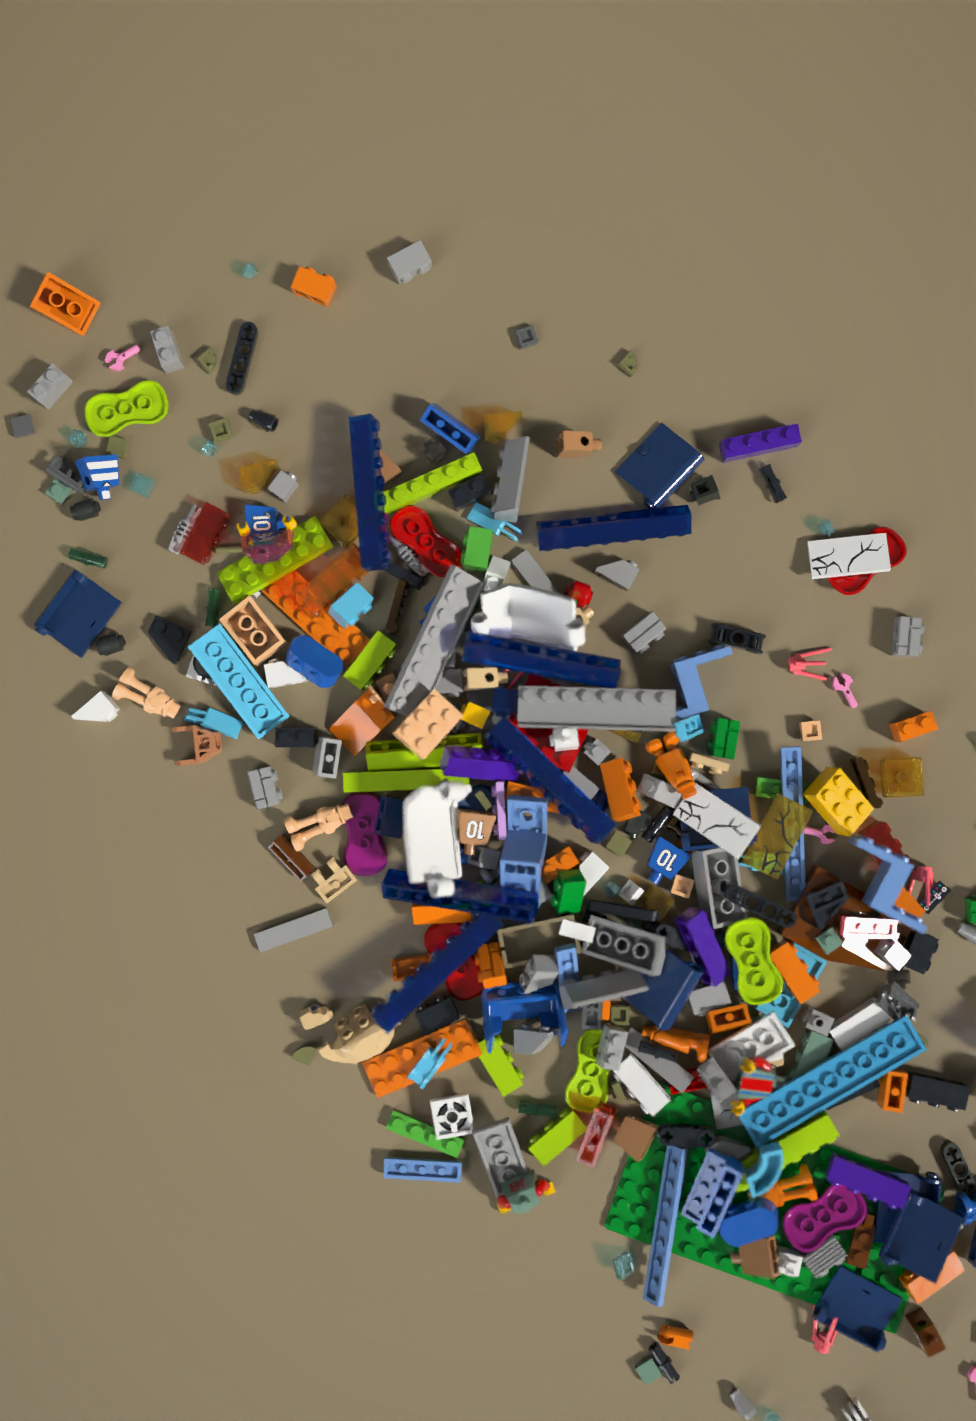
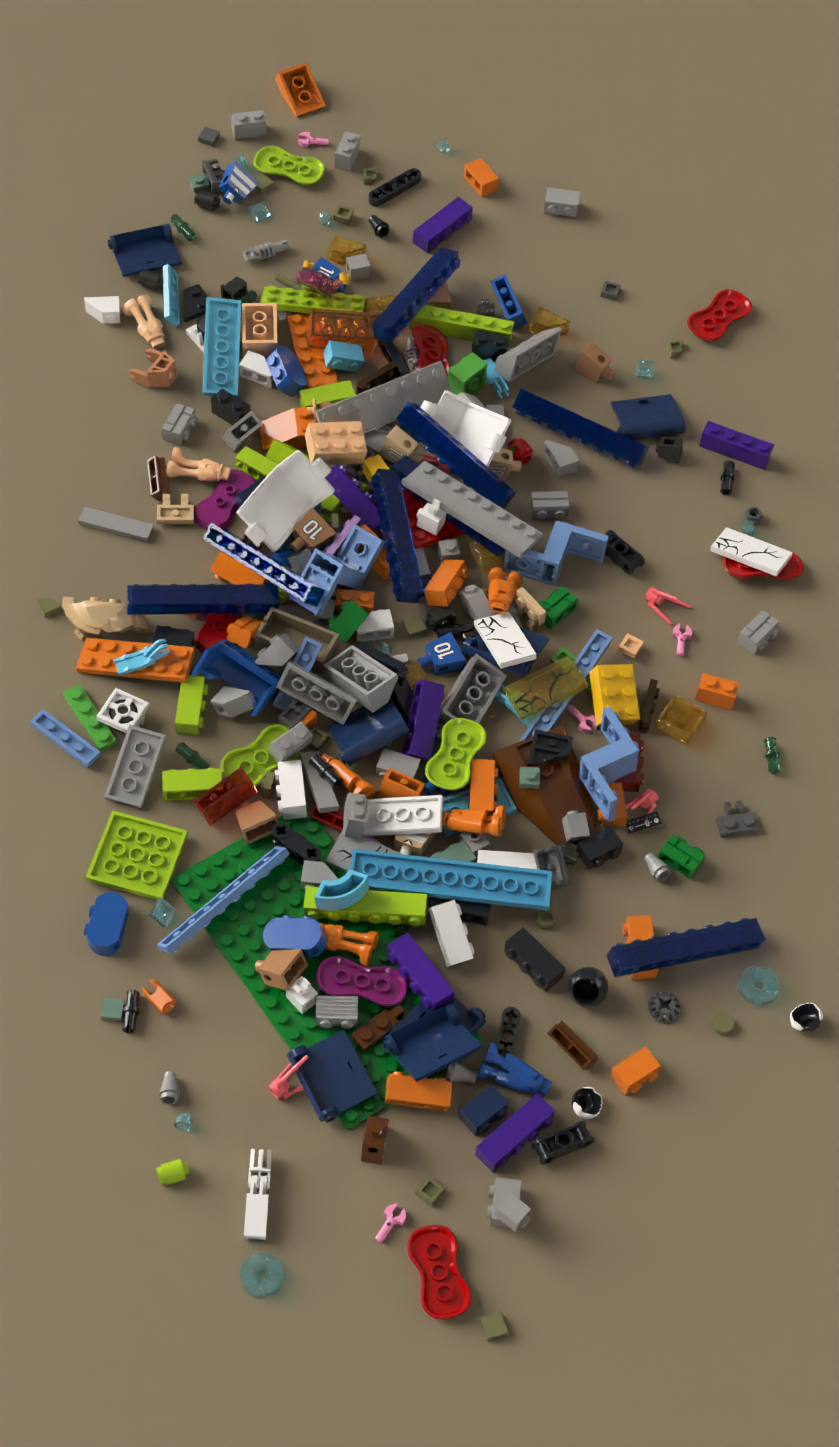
camera: 30 degrees right, 30 degrees down
clear red brick [180,502,230,566] -> none
medium azure arm [184,708,244,740] -> none
tan rock [299,1004,334,1030] -> none
sand green torso [497,1169,555,1215] -> none
white sticker [559,919,596,943] -> none
light nougat plate [670,874,695,899] -> none
medium azure plate [674,714,705,742] -> none
brick [680,1148,744,1238] -> none
black beam [724,884,797,928] -> none
torso [731,1055,784,1116] -> none
plate [839,916,898,939] -> none
orange brick [877,1068,908,1113] -> none
none -> blue brick [84,892,129,956]
none -> lime plate [85,810,188,902]
none -> medium azure tile [163,264,180,327]
none -> pearl dark grey brick [221,276,247,300]
none -> dark purple brick [413,197,473,253]
none -> white brick [428,900,474,967]
none -> orange piece [442,805,506,836]
none -> clear light blue plate [635,360,654,379]
none -> red plate [687,289,752,341]
none -> dark grey plate [744,507,763,524]

